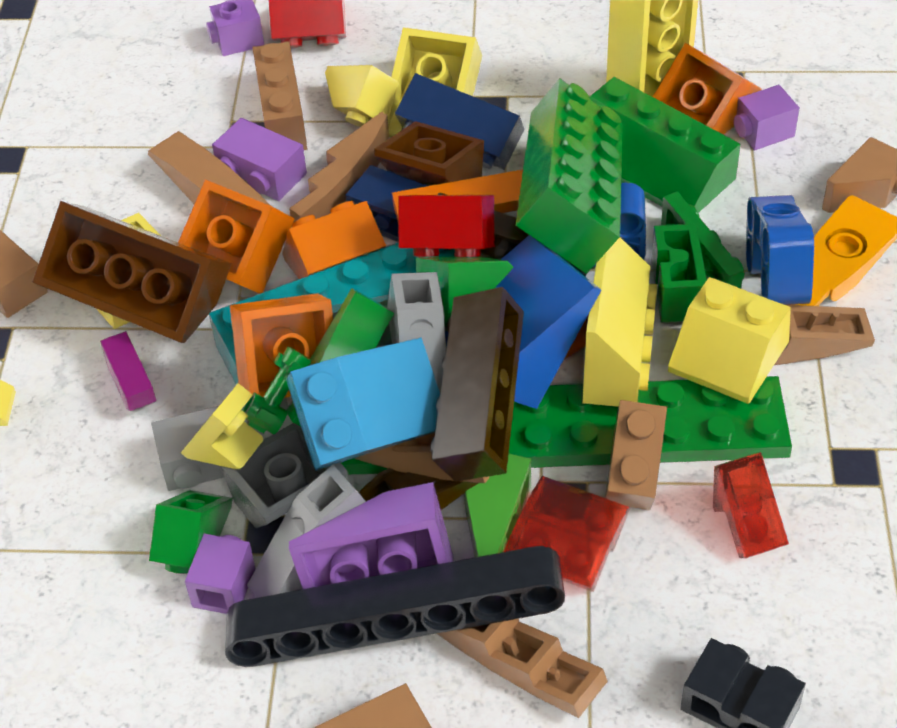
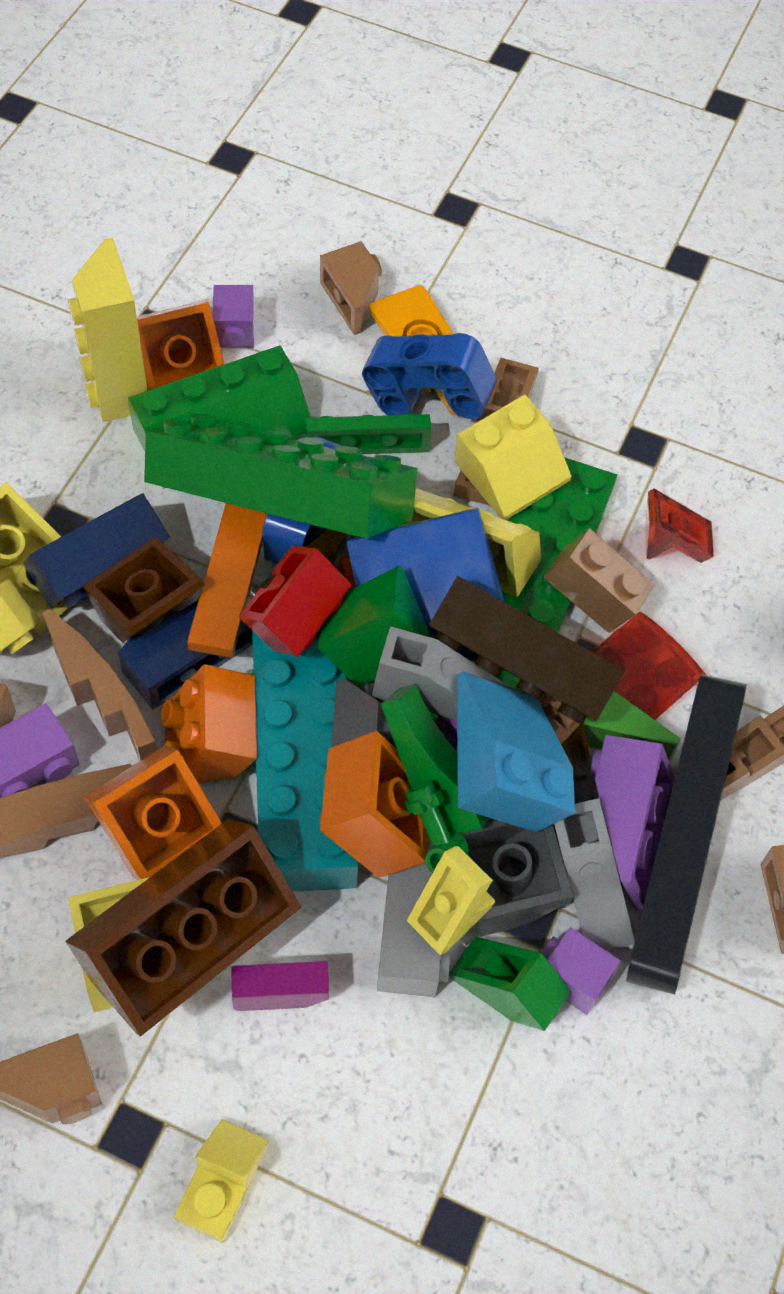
camera: 75 degrees left, 10 degrees up
green brick [651,224,707,323] -> none

